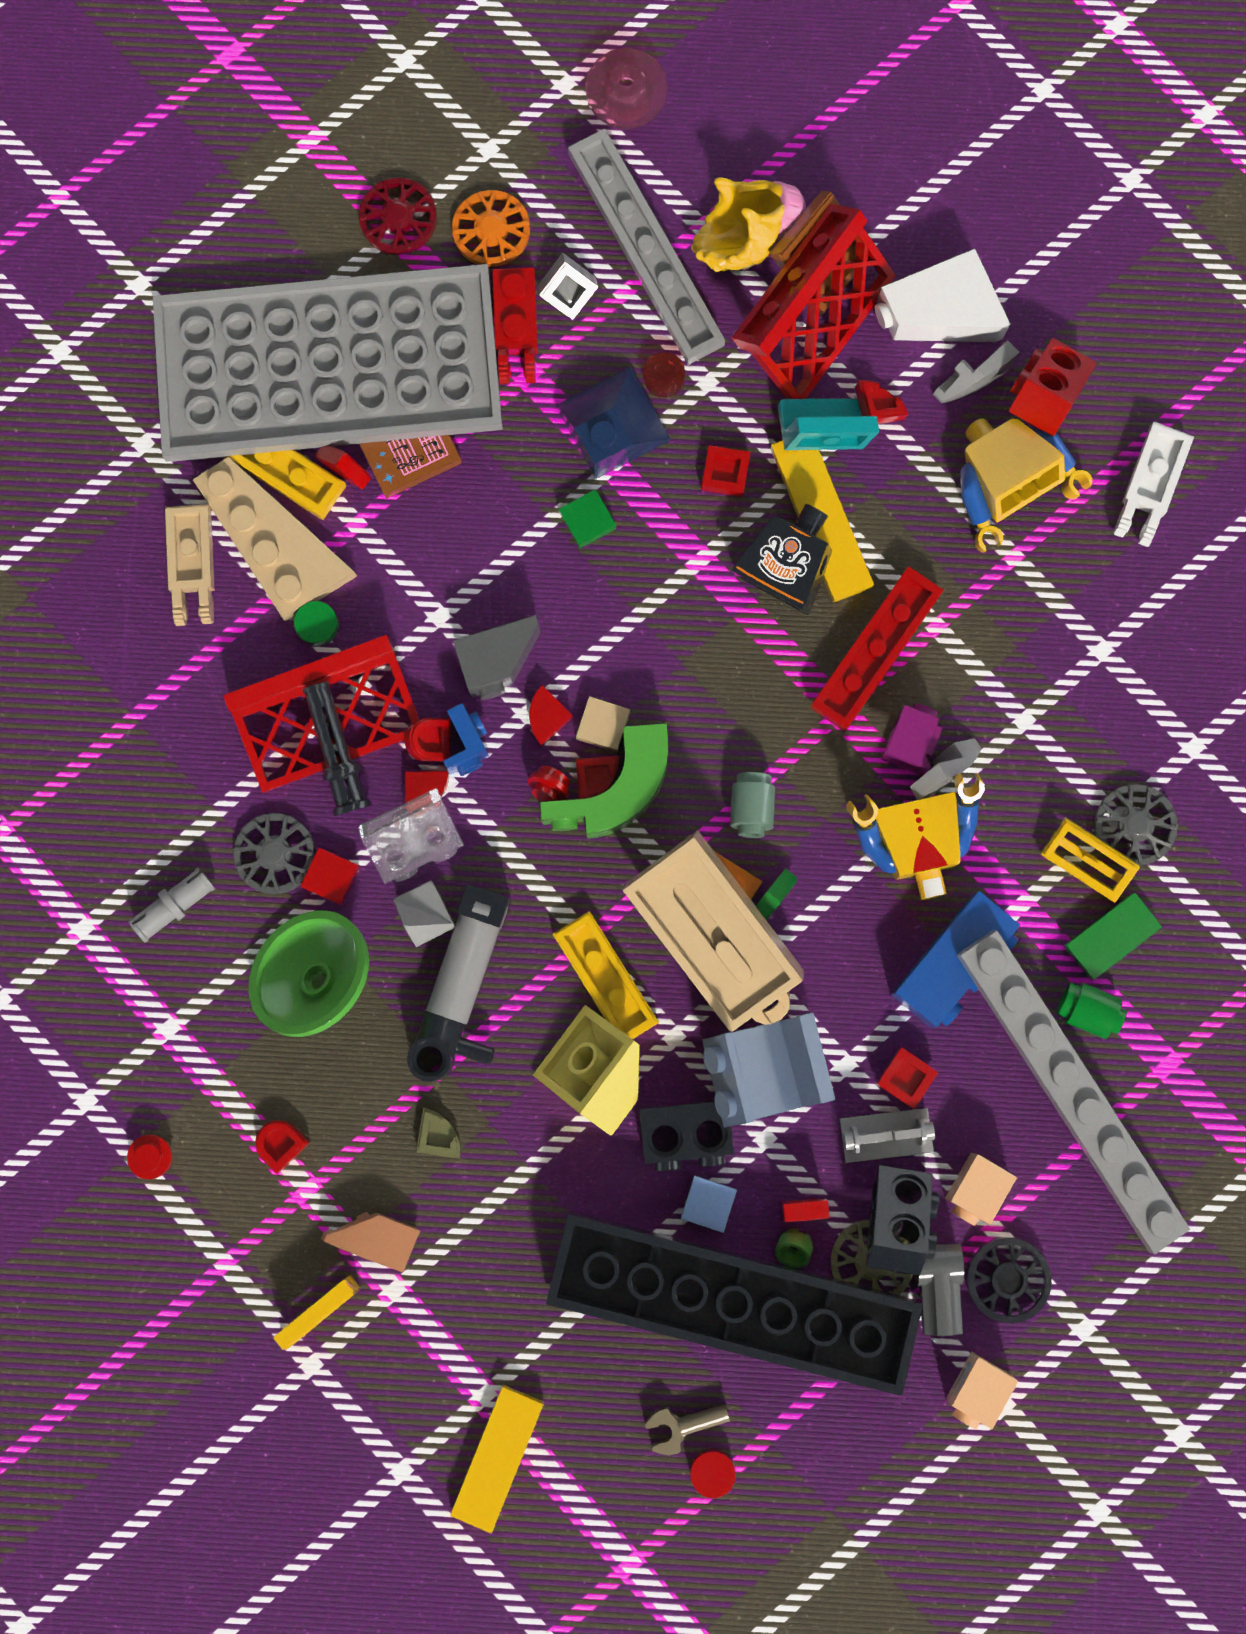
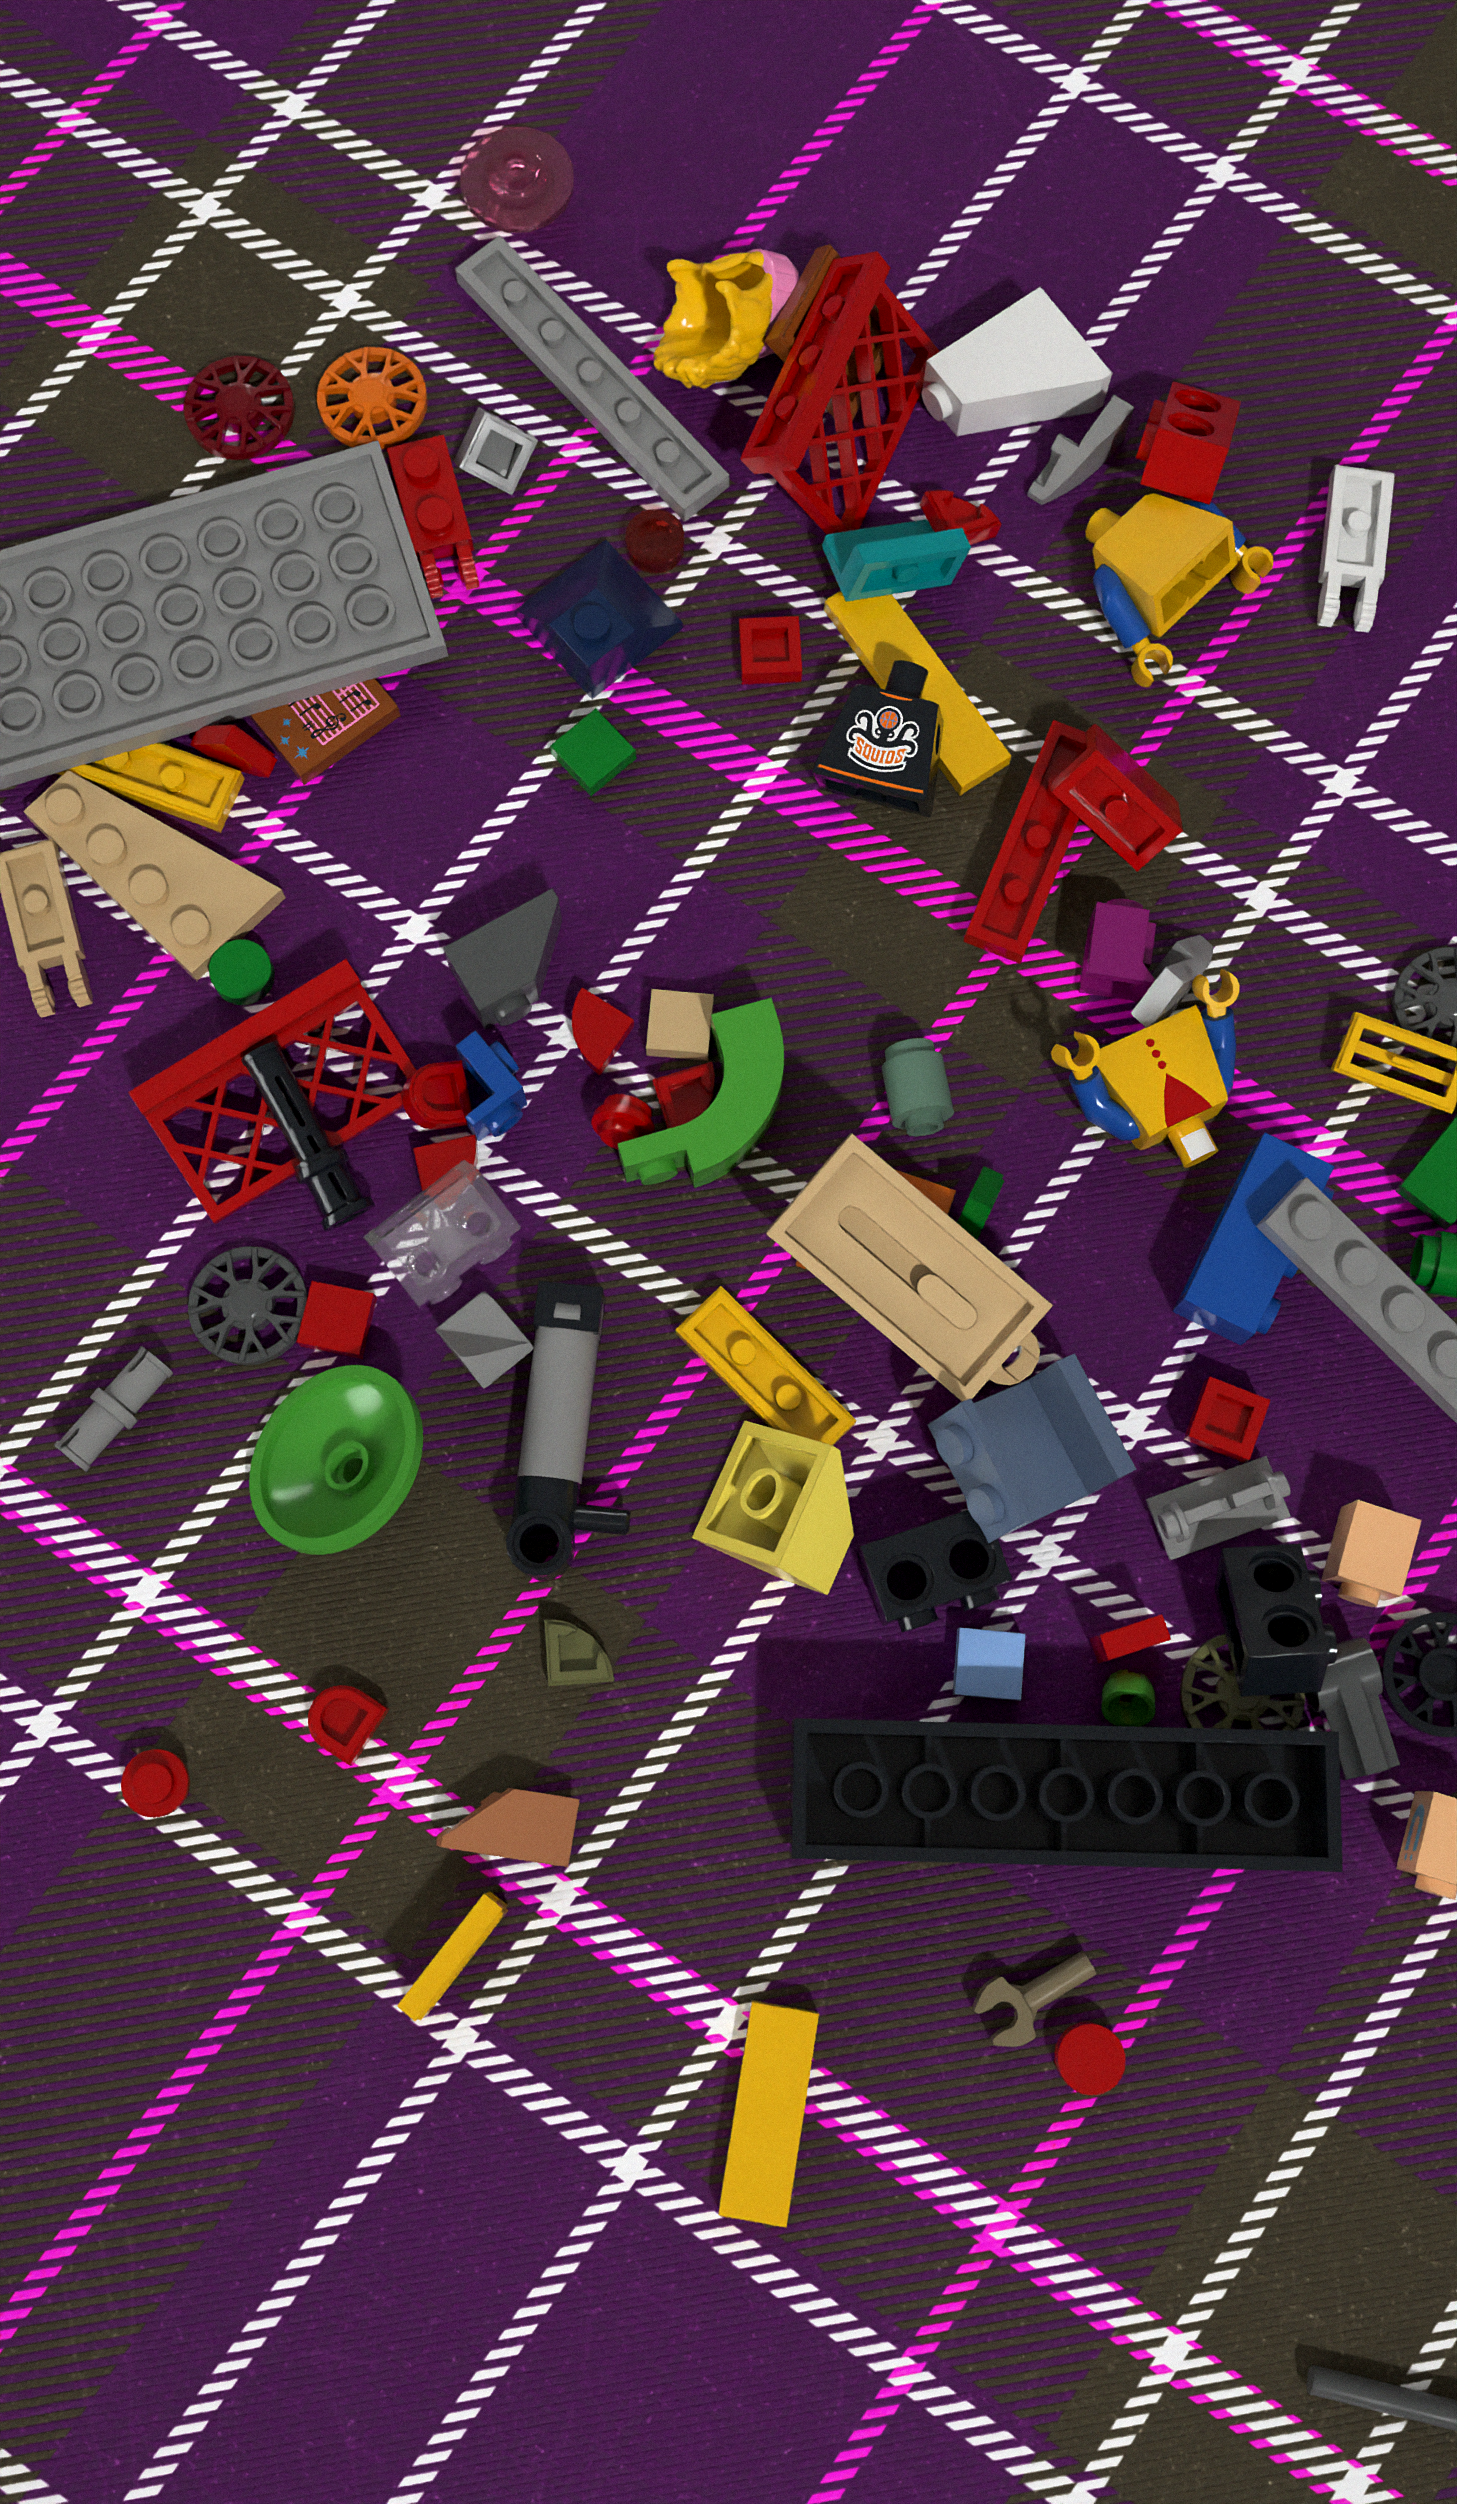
camera: 20 degrees left, 5 degrees down
none -> red panel [1051,724,1183,872]

